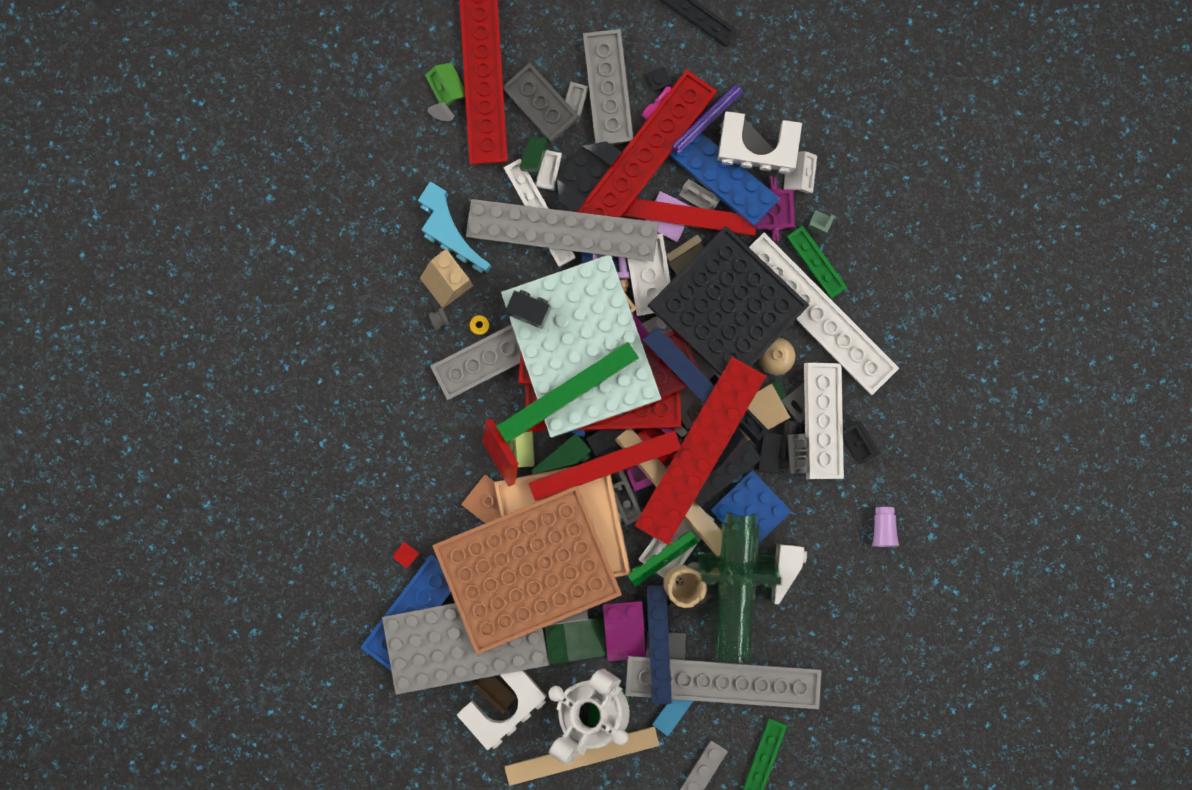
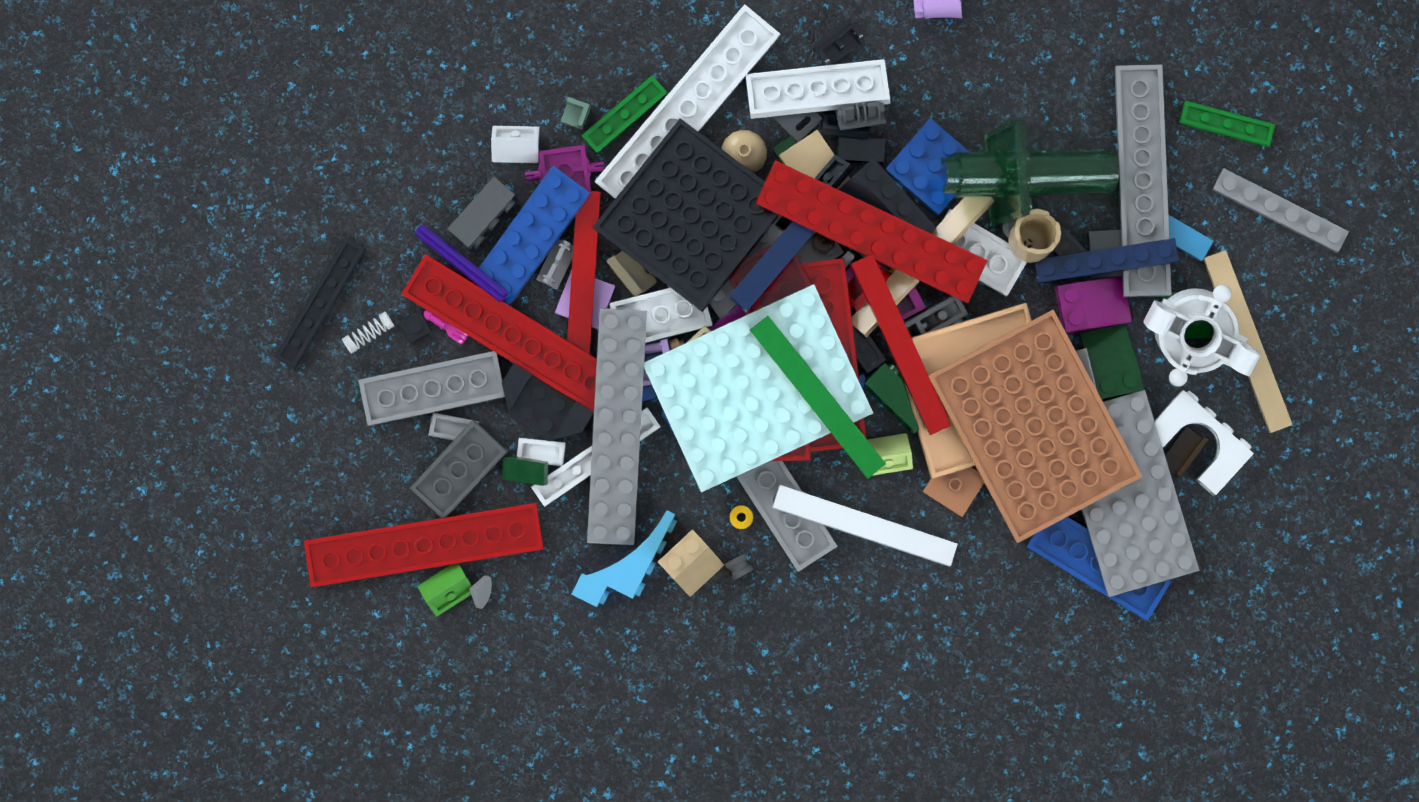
camera: 100 degrees left, 0 degrees up
red tile [392,542,420,569] -> none
red tile [483,419,519,487] -> none
black brick [505,290,551,329] -> none
green plate [627,531,699,587] -> none
white arch [717,111,802,174] -> none
white slope [771,544,807,604] -> none
none -> white piece [342,311,394,354]
none -> white tile [772,485,957,567]

